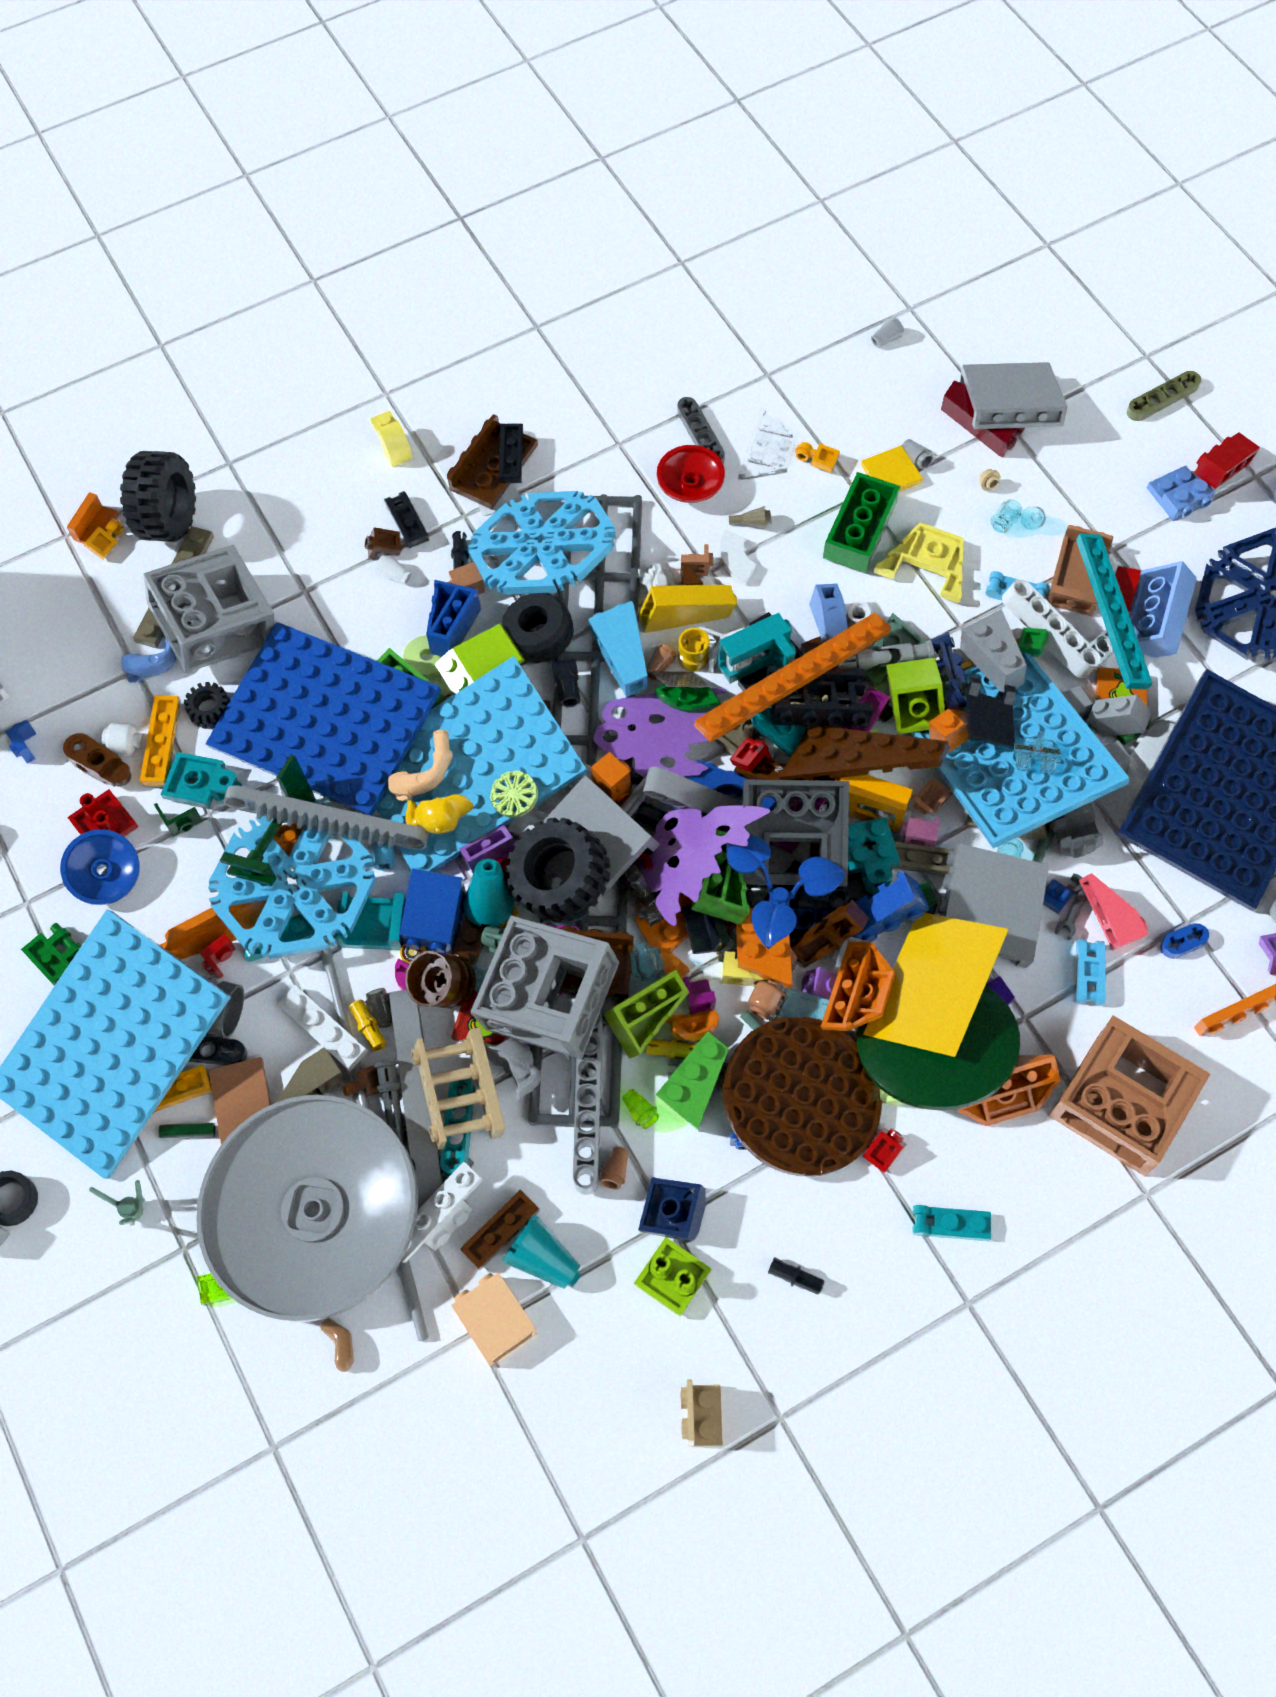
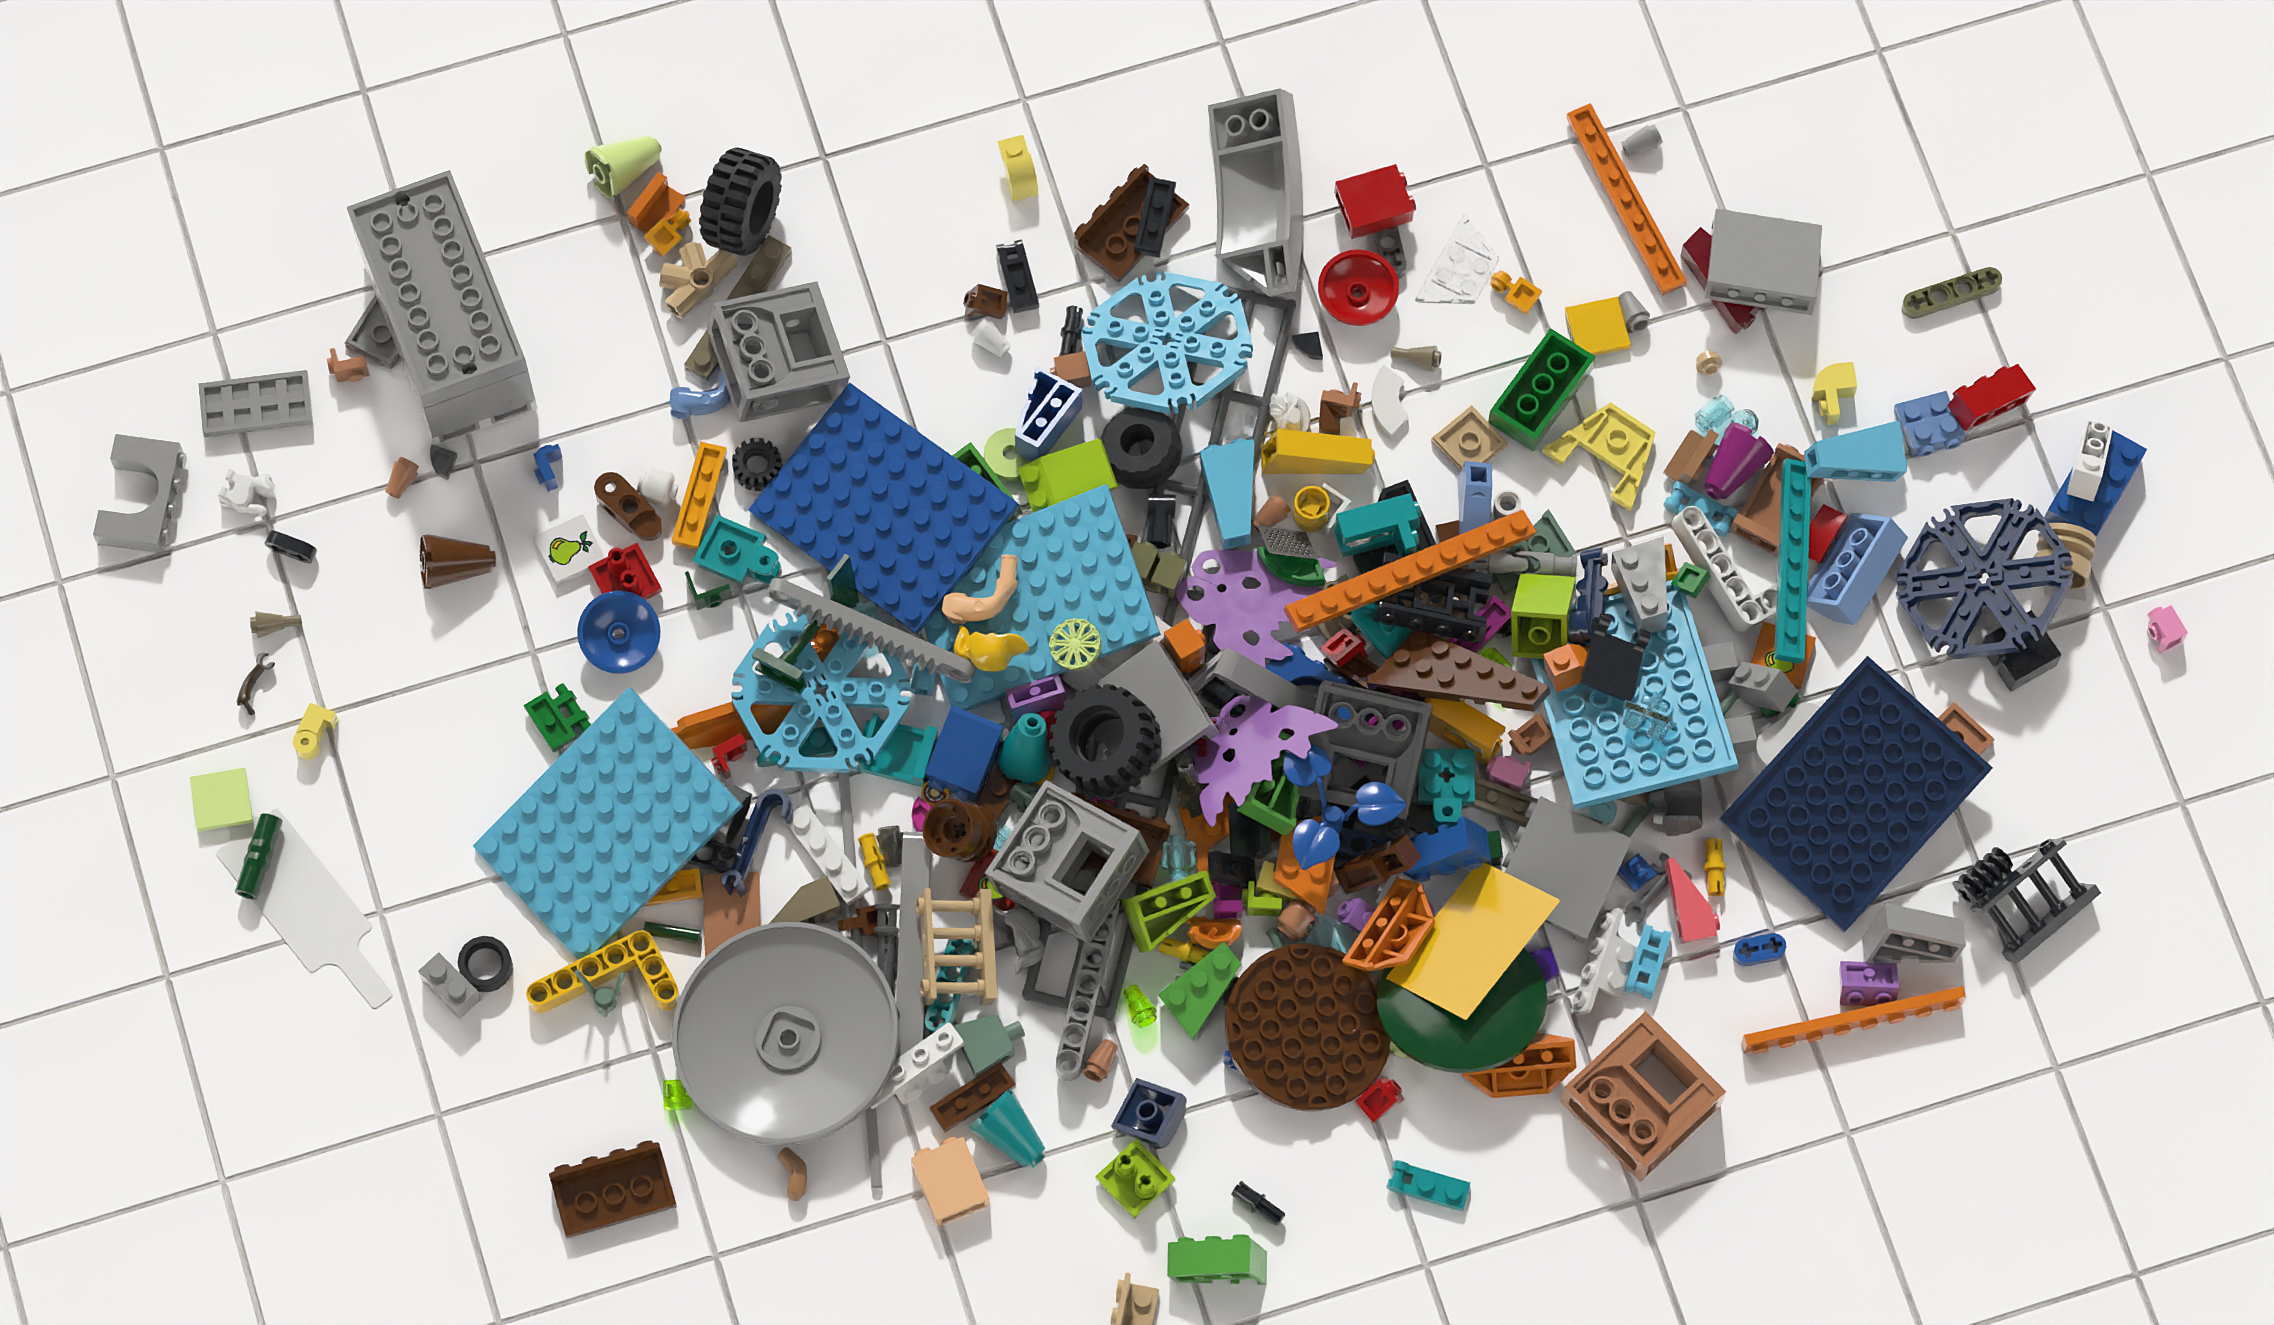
camera: 10 degrees right, 5 degrees up
none -> yellow beam [526,930,680,1013]
none -> white tile [533,514,605,585]
none -> reddish brown bracket [548,1140,677,1239]
none -> yellowish green cone [584,135,662,198]
none -> tan piece [659,242,738,319]
none -> dark blue piece [722,789,793,897]
none -> sand green torso [954,1014,1025,1078]
none -> olive piece [1131,541,1187,599]
none -> bright green wedge [1167,1234,1267,1285]
none -> light grey slope [1207,88,1303,298]
none -> black plate [1207,850,1257,889]
none -> lime bracket [1242,881,1282,917]
none -> black tile [1291,331,1323,360]
none -> red brick [1334,164,1416,240]
none -> tan tile [1431,405,1508,471]
none -> orange plate [1566,103,1687,296]
none -> white bracket [1571,908,1638,1015]
none -> medium nougat bracket [1663,429,1719,485]
none -> magenta cone [1704,423,1774,500]
none -> yellow pin [1704,838,1726,897]
none -> medium azure slope [1804,421,1908,482]
none -> light yellow brick [1811,362,1858,425]

